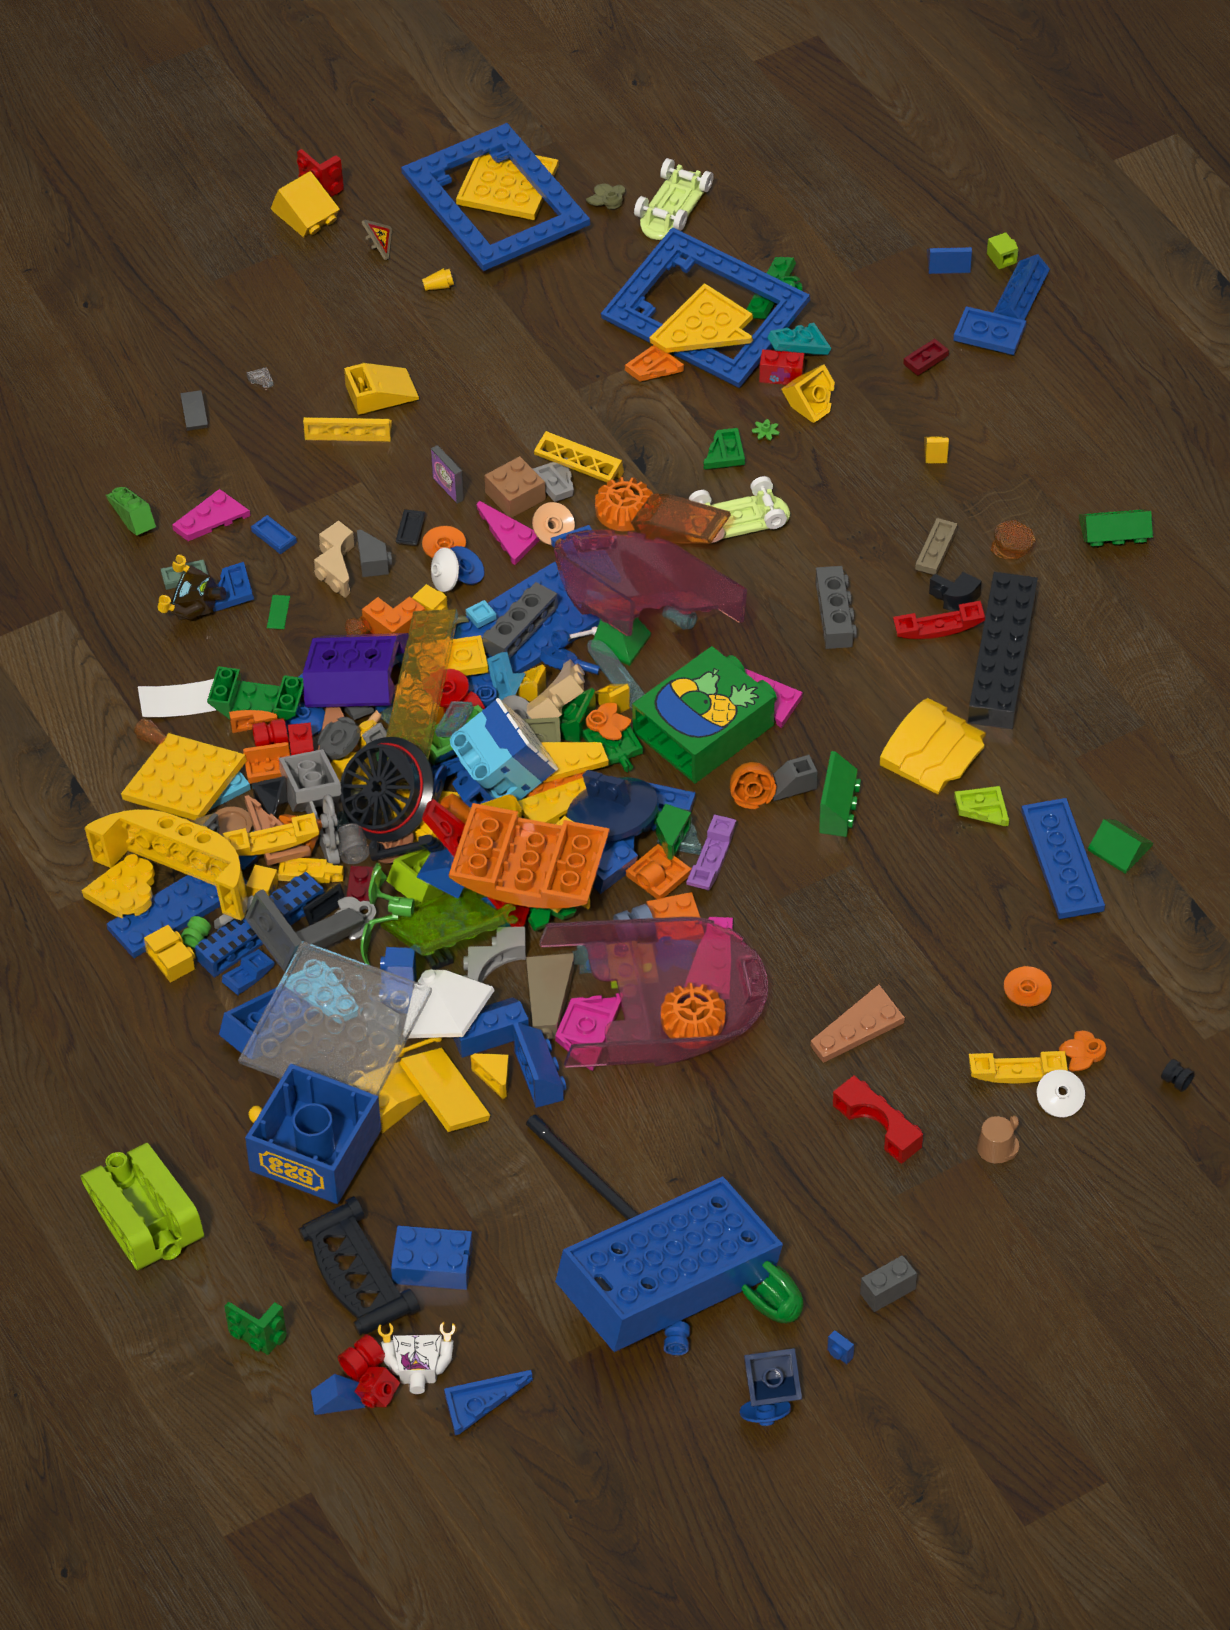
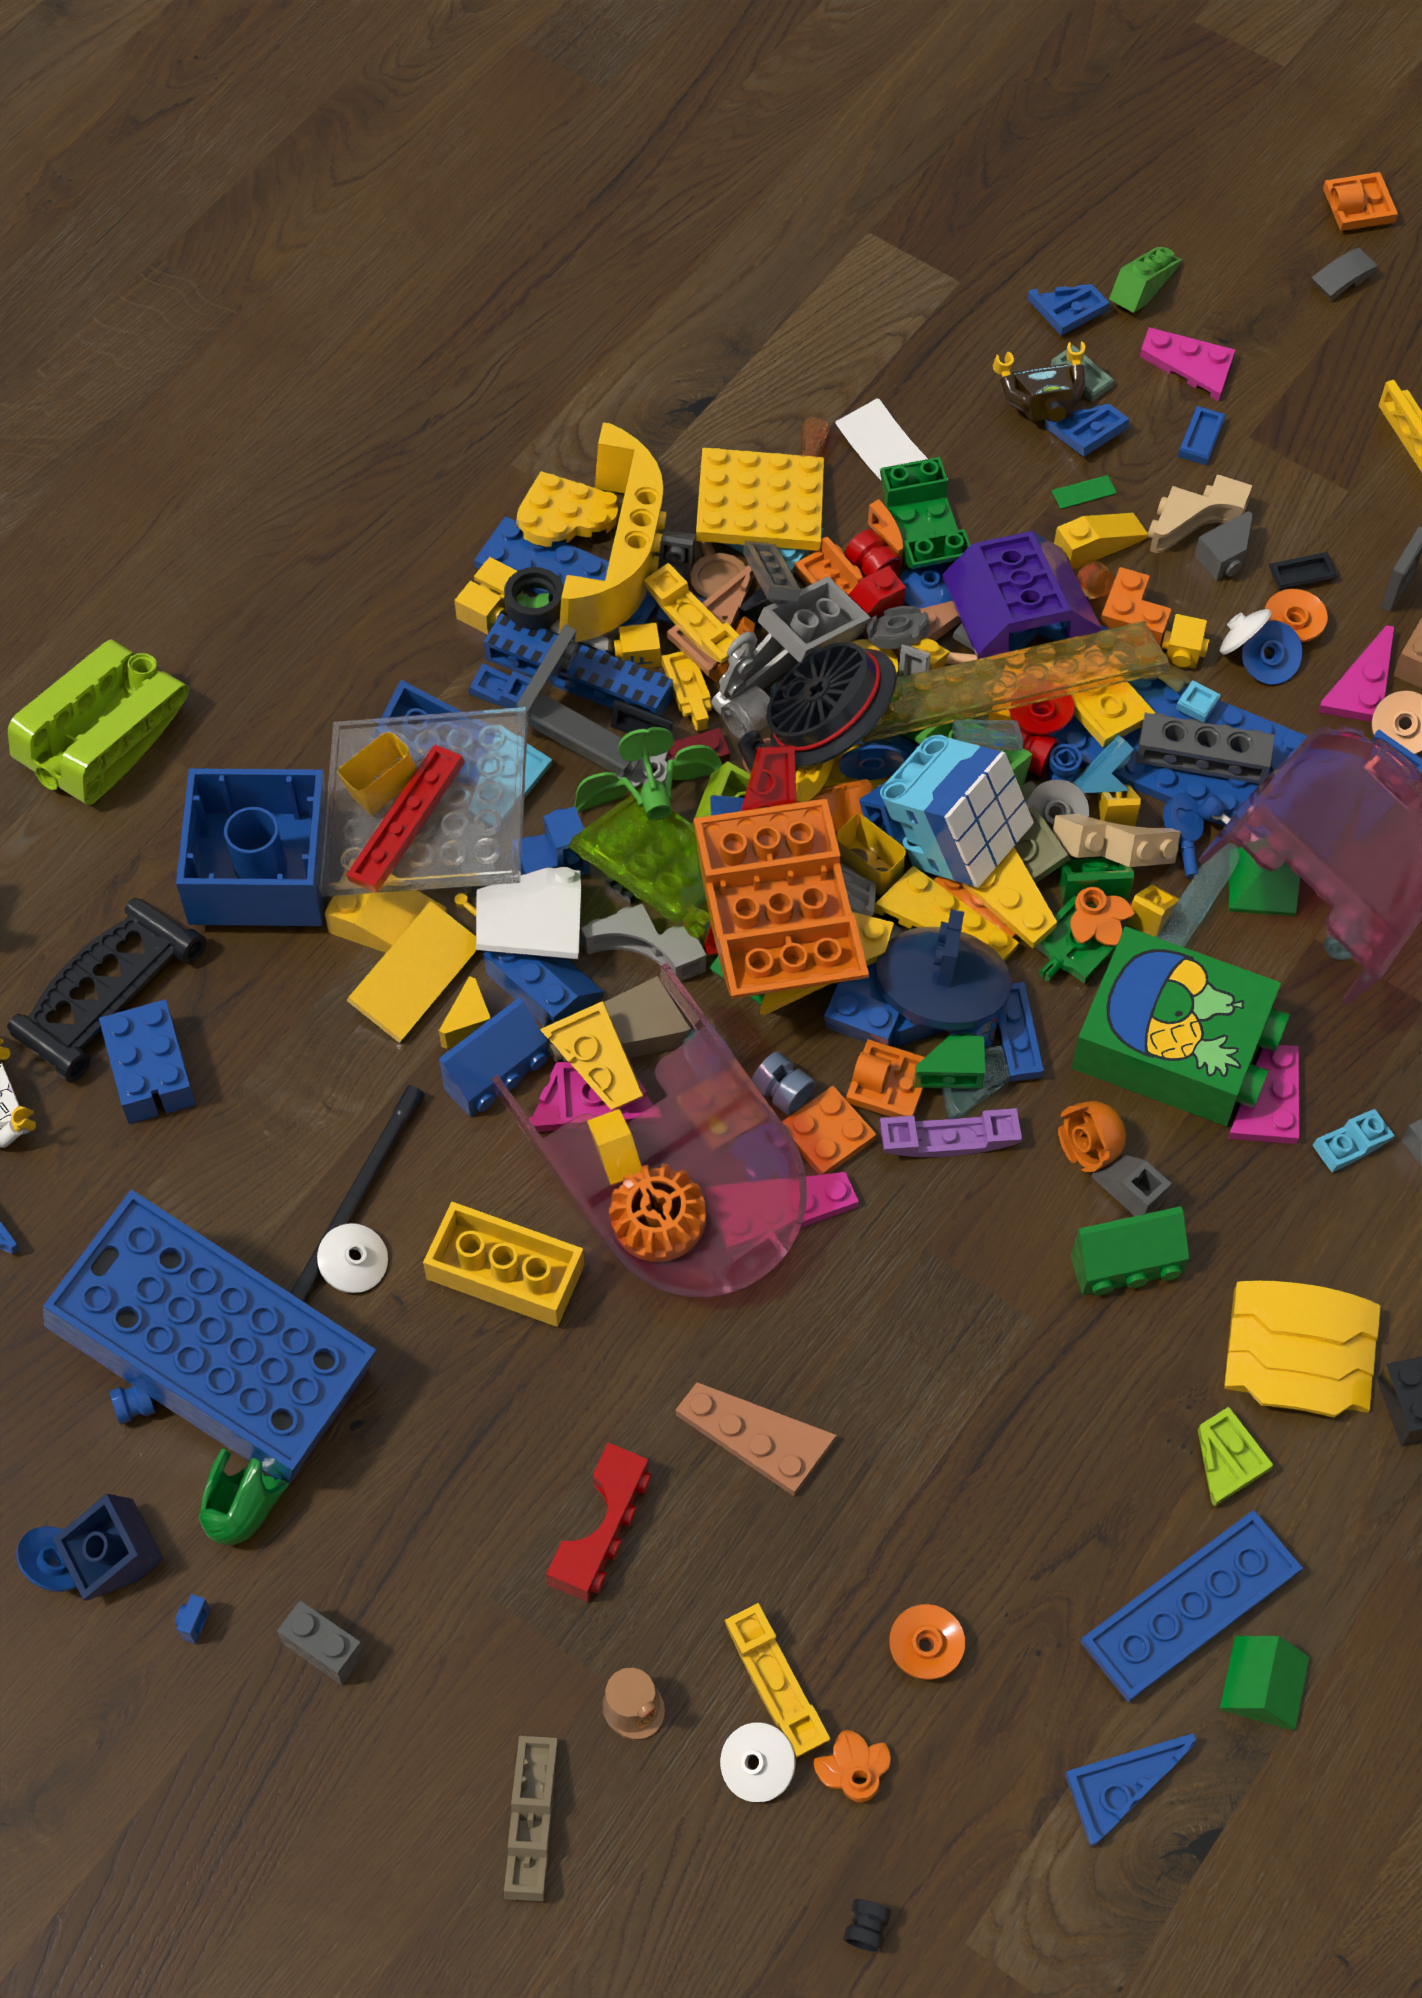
camera: 65 degrees right, 10 degrees up
none -> white dish [317,1224,388,1293]
none -> yellow piece [336,732,417,816]
none -> red plate [346,744,465,893]
none -> yellow brick [423,1201,585,1327]
none -> black tyre [504,567,564,629]
none -> dark tan slope [504,1736,558,1902]
none -> yellow wing [540,1001,645,1111]
none -> yellow slope [587,1109,641,1186]
none -> dark grey plate [743,541,801,604]
none -> blue wing [1027,284,1110,336]
none -> yellow slope [1054,513,1148,570]
none -> blue wing [1065,1733,1196,1847]
none -> medium azure slope [1312,1109,1395,1173]
none -> orange plate [1323,172,1398,231]

